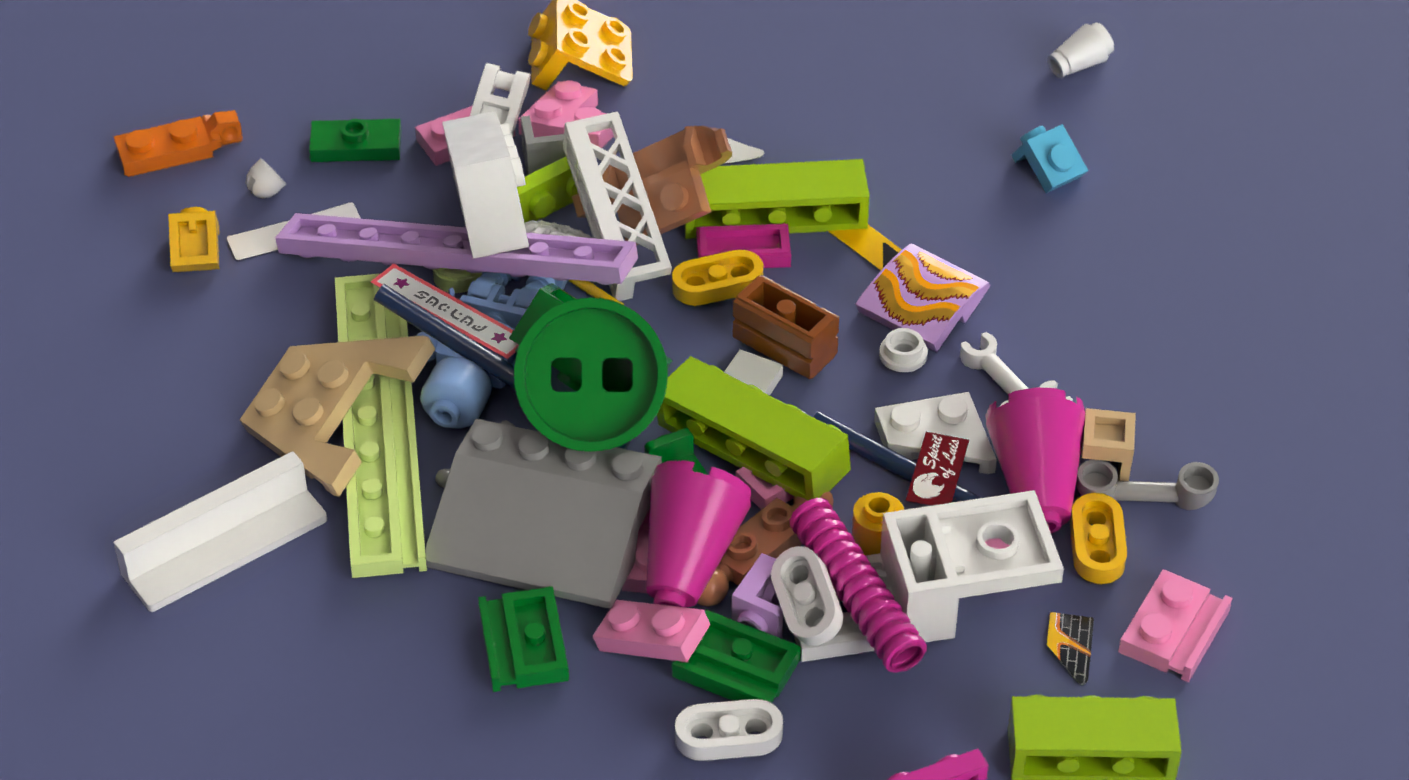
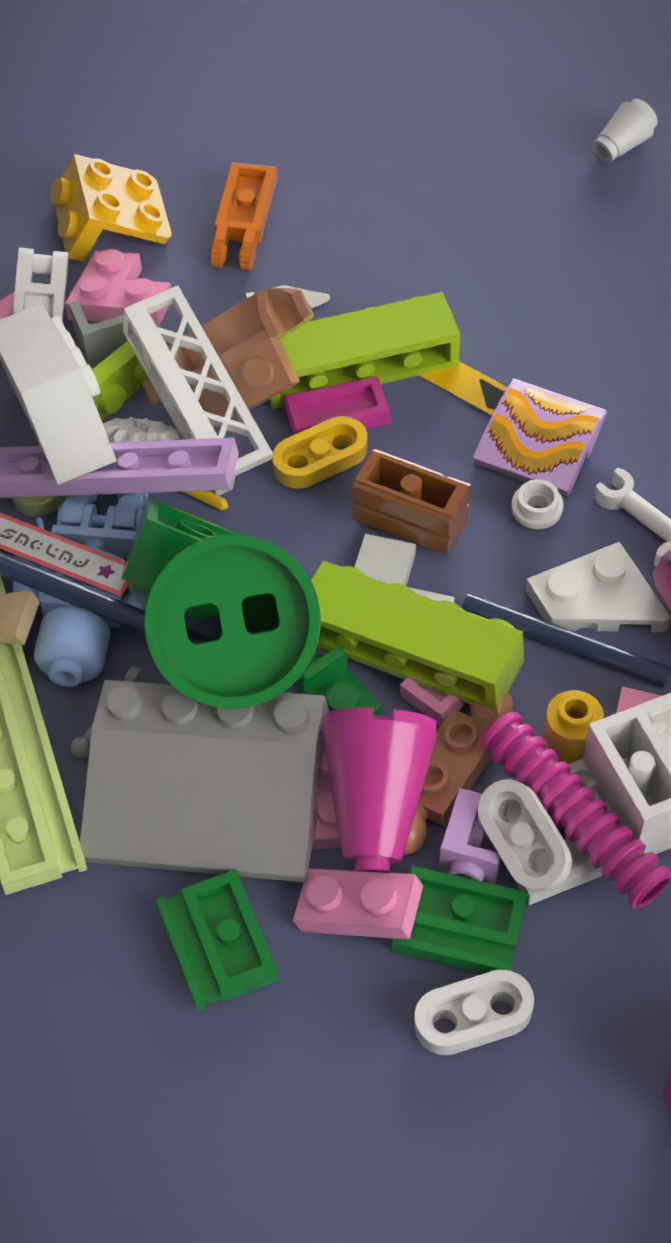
camera: 10 degrees left, 10 degrees up
dark red sticker [905,432,969,506] -> none
medium azure bracket [1011,124,1089,193] -> none
none -> orange hinge [211,162,278,271]

